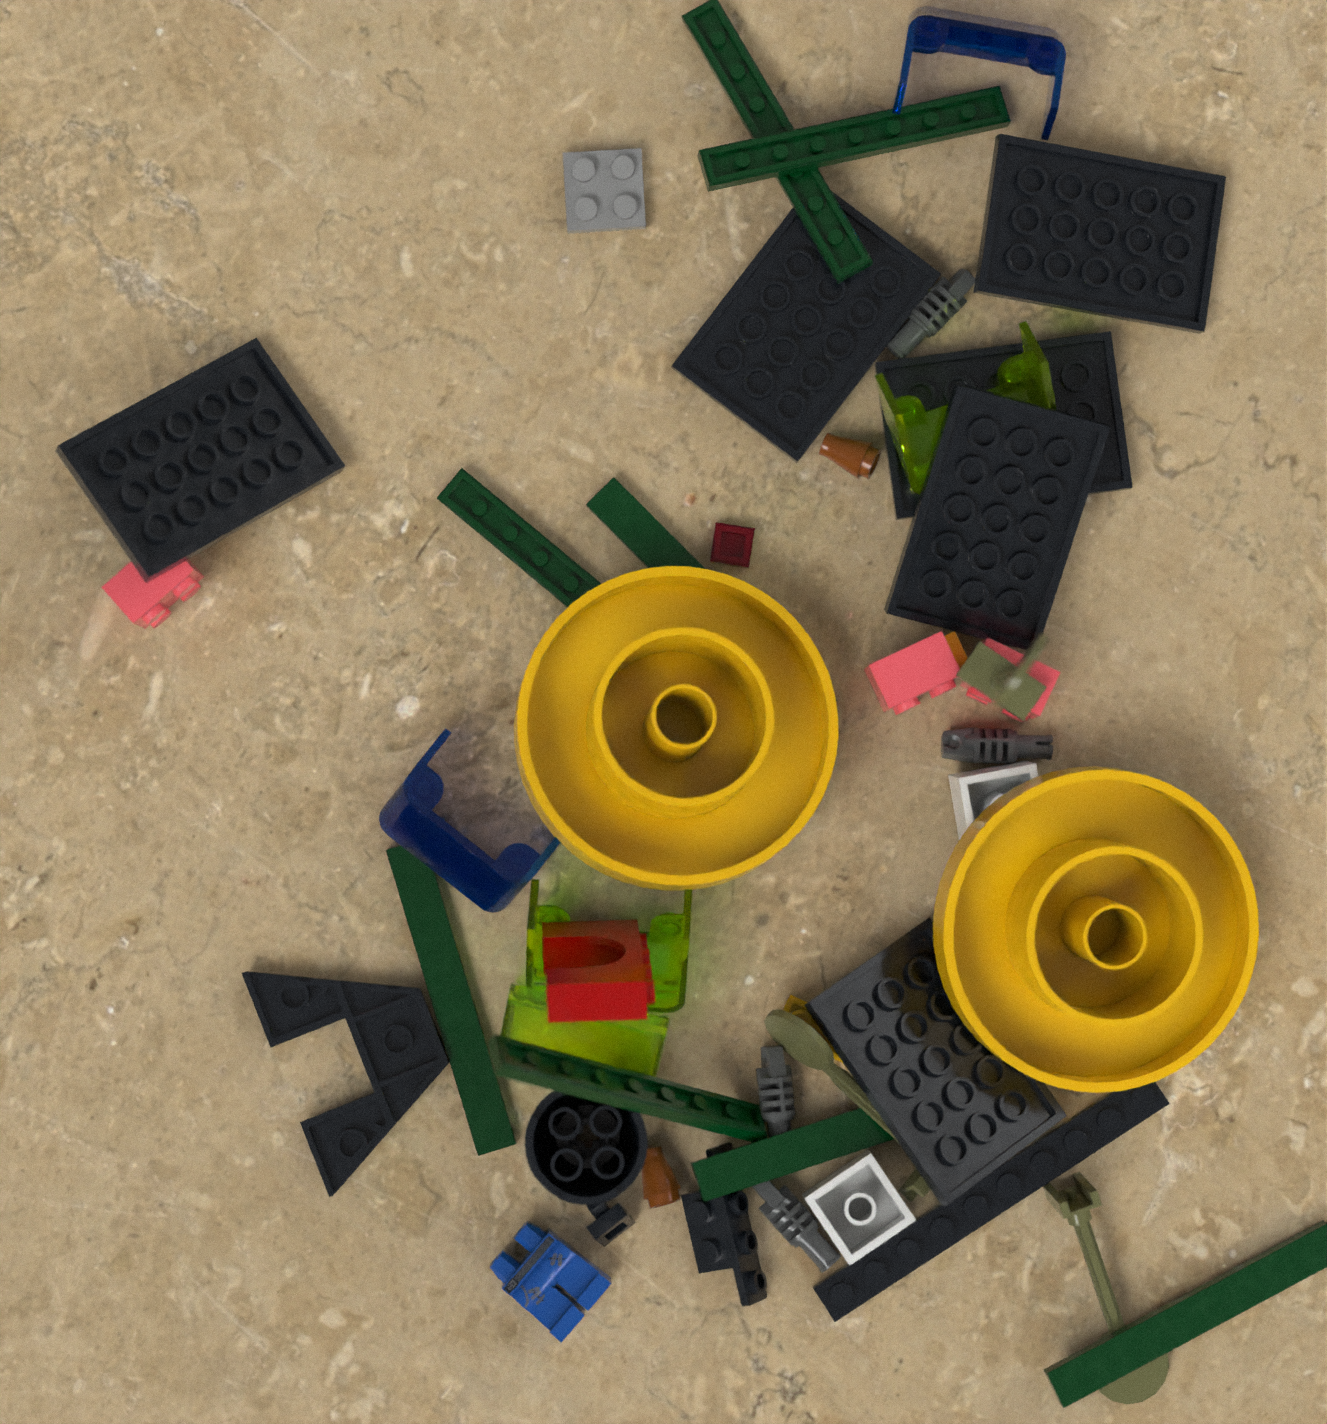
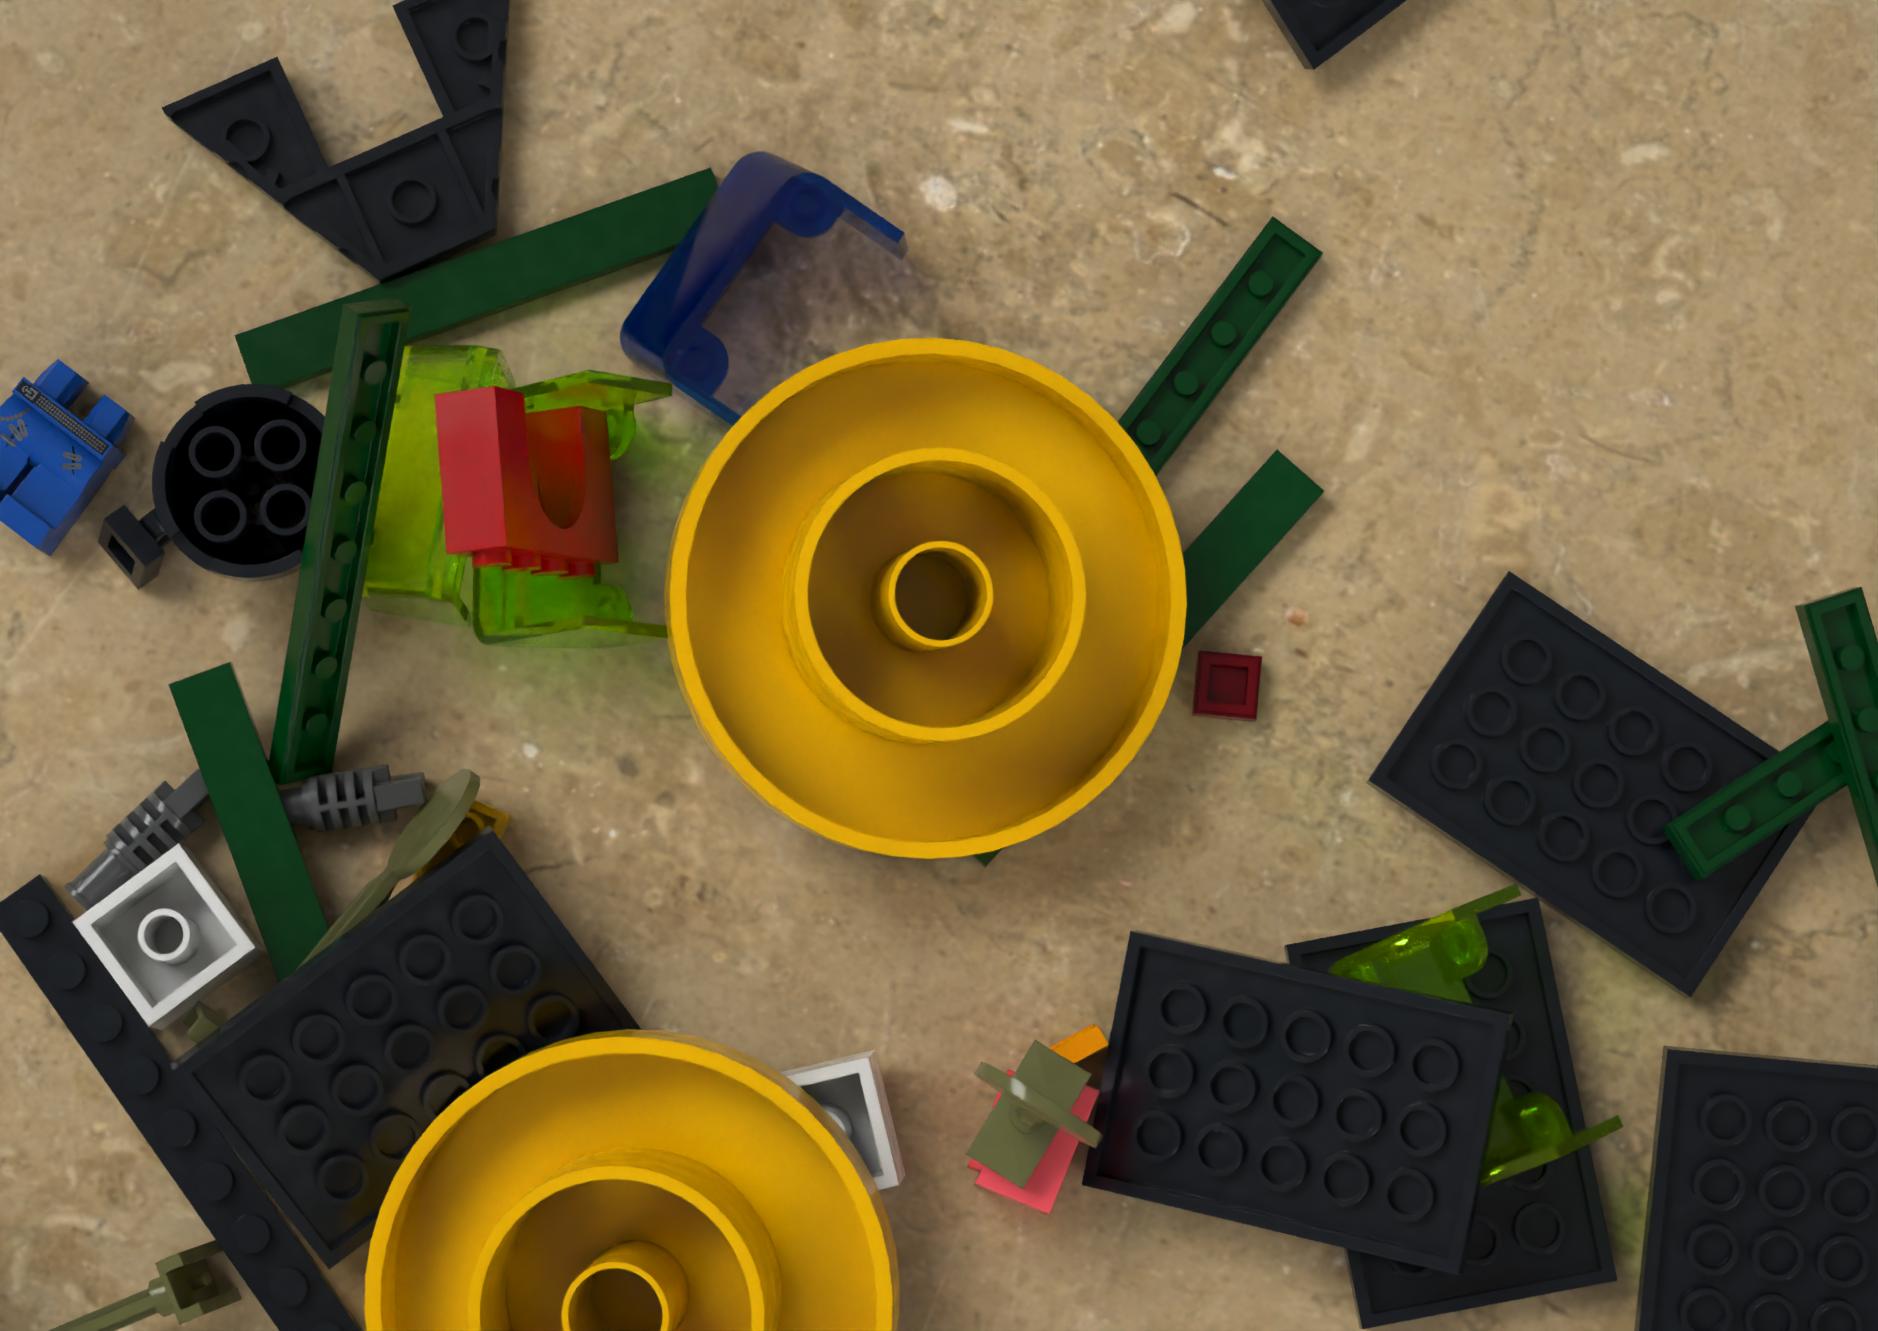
camera: 85 degrees right, 5 degrees down
light grey plate [563,148,646,234] -> none
dark orange cone [641,1146,682,1209] -> none
black bracket [681,1142,767,1307] -> none
dark orange cone [819,433,881,479] -> none
coral brick [864,631,960,715] -> none
dark grey hinge [886,269,975,359] -> none
dark grey hinge [941,727,1053,764] -> none

